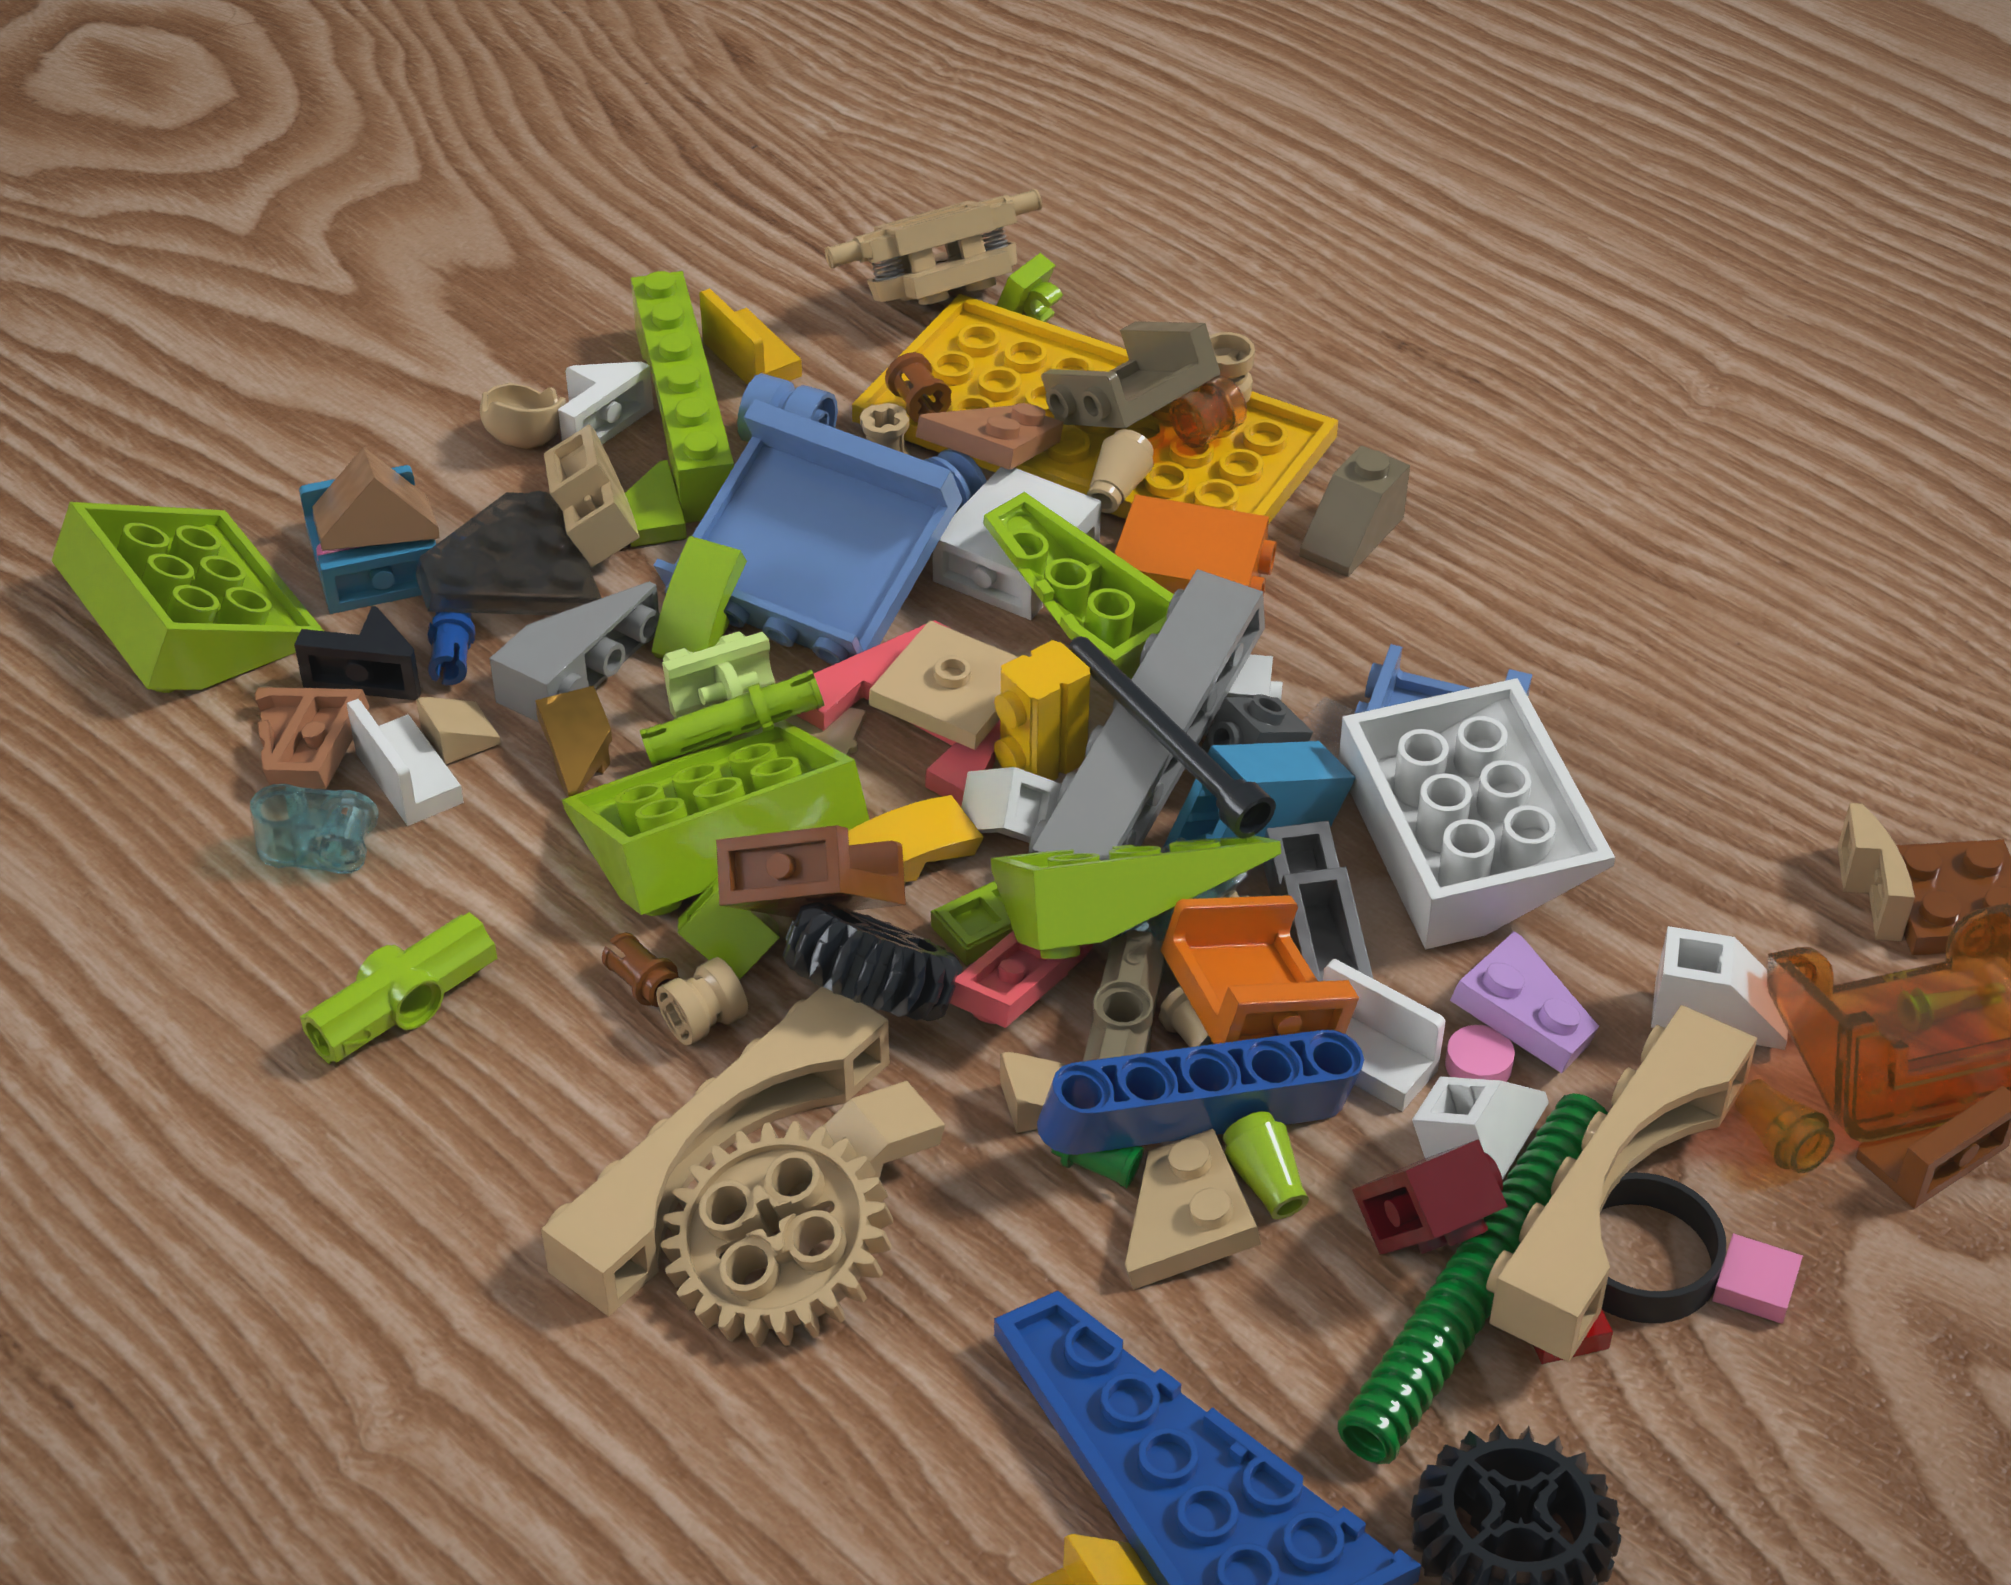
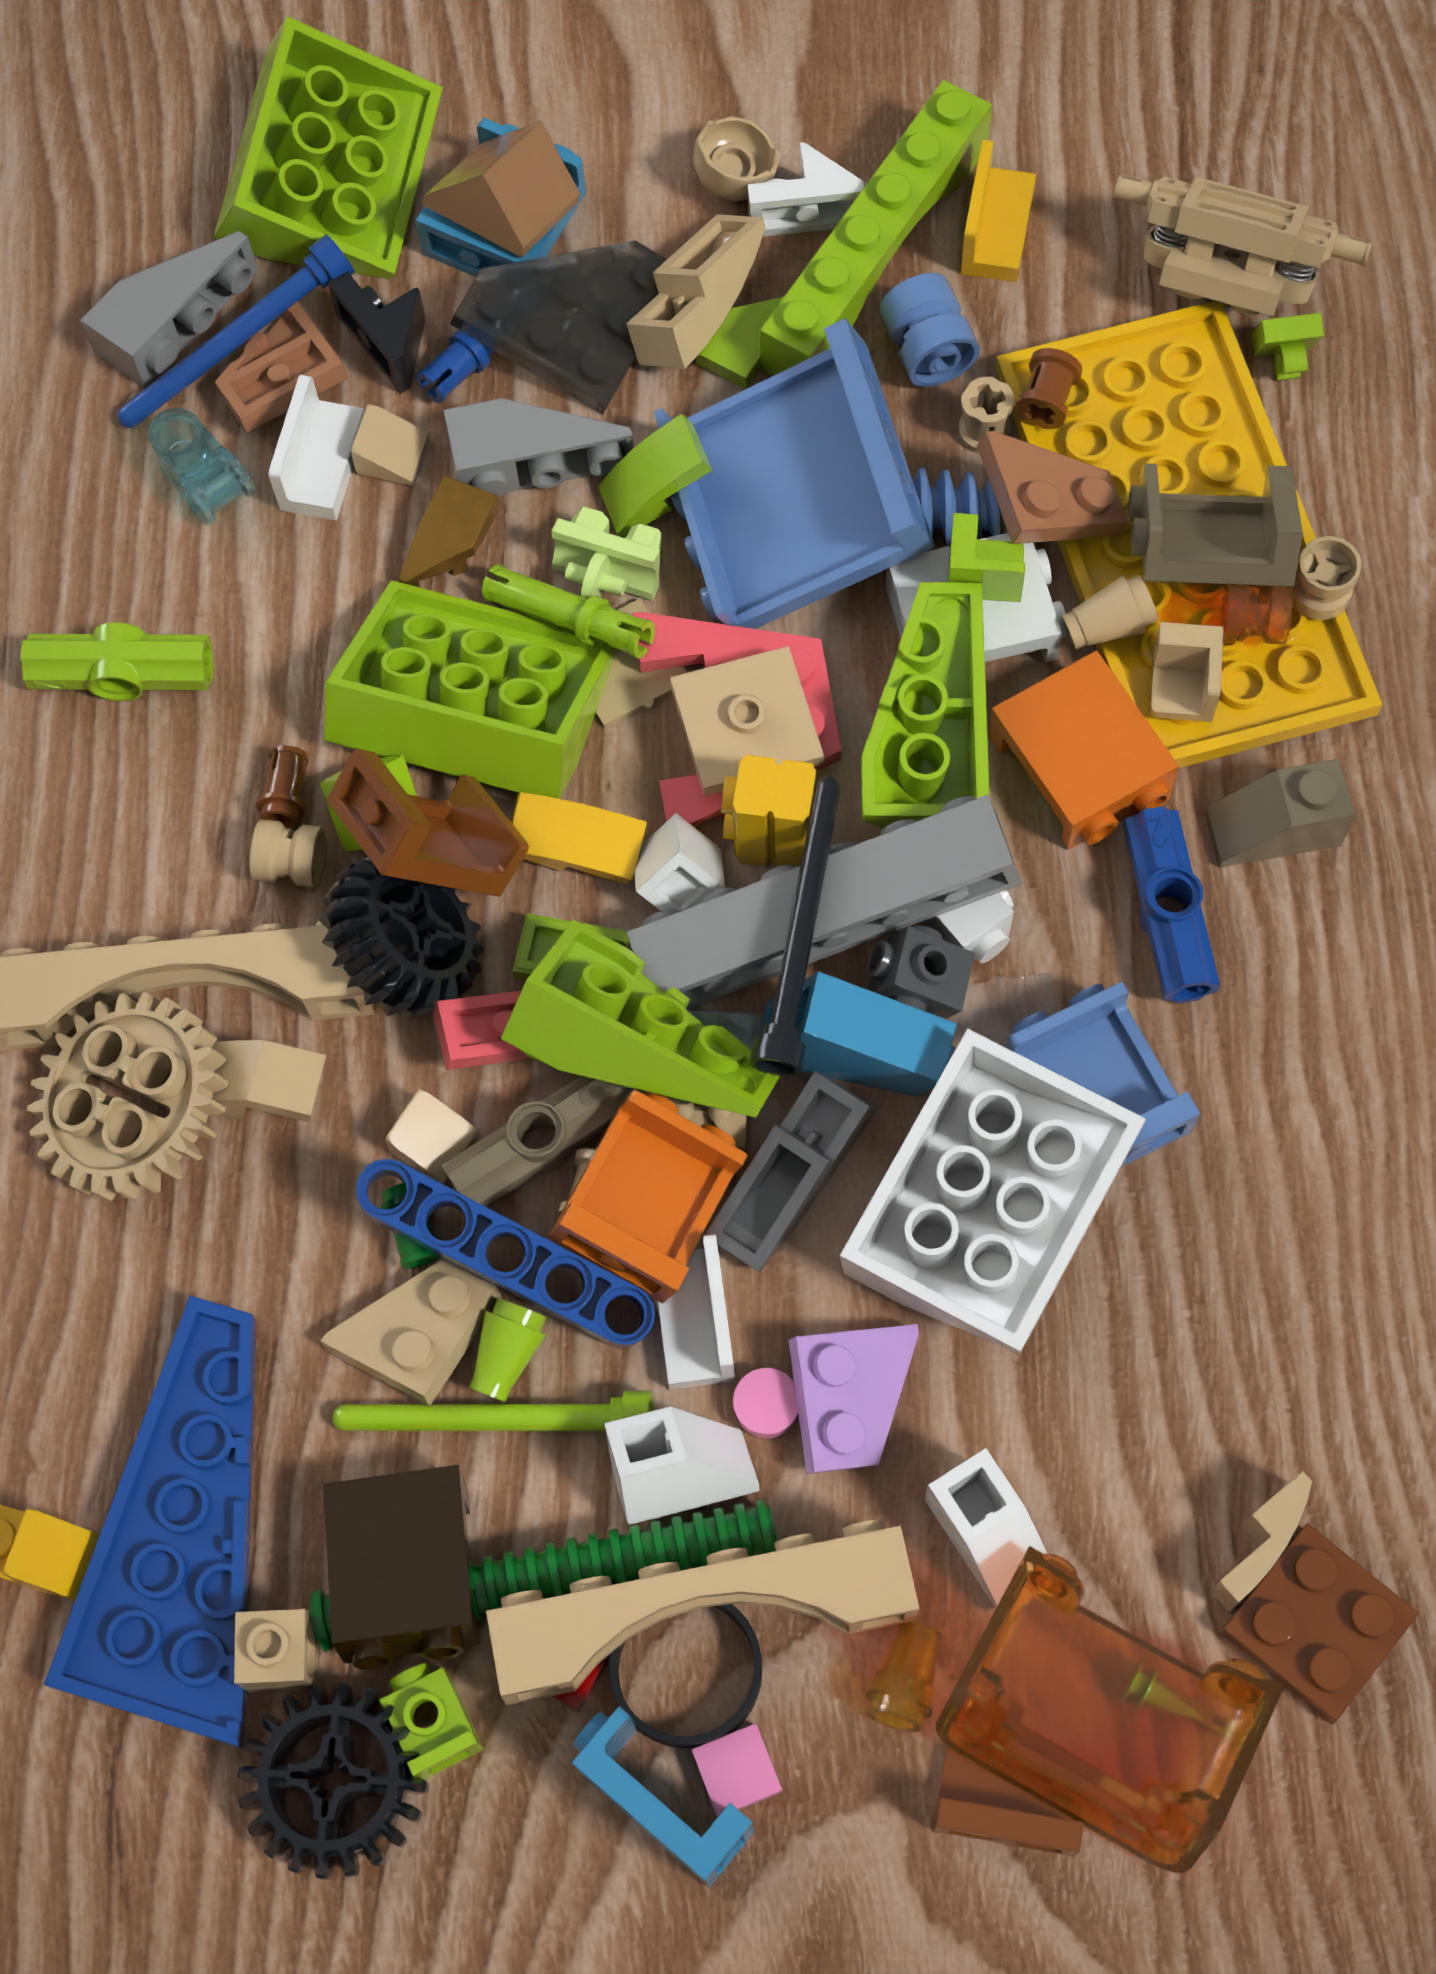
camera: 50 degrees right, 25 degrees up
dark red brick [1352,1139,1508,1255] -> none
none -> light grey slope [80,231,258,388]
none -> blue piece [117,234,355,428]
none -> tan brick [234,1609,318,1693]
none -> dark brown panel [323,1465,481,1669]
none -> lime piece [332,1390,654,1431]
none -> lime brick [379,1663,484,1780]
none -> dark azure panel [572,1706,755,1888]
none -> lime panel [948,513,1025,602]
none -> blue piece [1123,806,1220,1004]
none -> tan panel [1150,622,1223,722]

